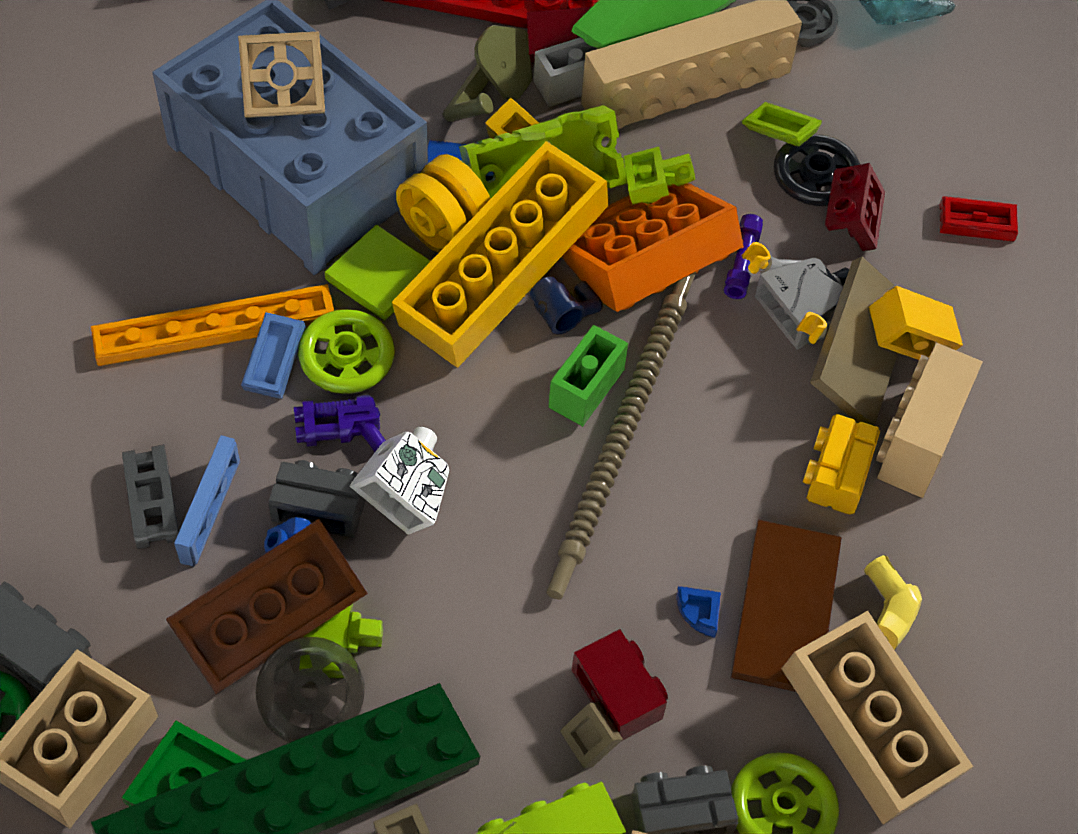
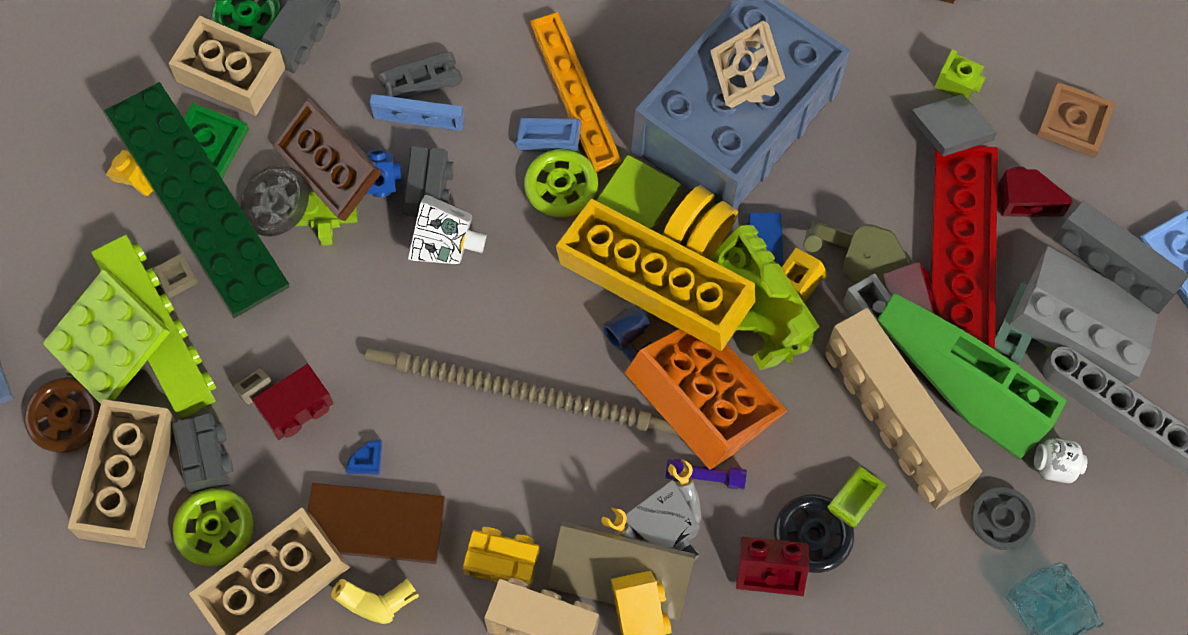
camera: 85 degrees right, 10 degrees up
dark purple piece [294,395,386,453] -> none
bright green brick [548,324,628,427] -> none
lime hinge [623,147,696,205] -> none

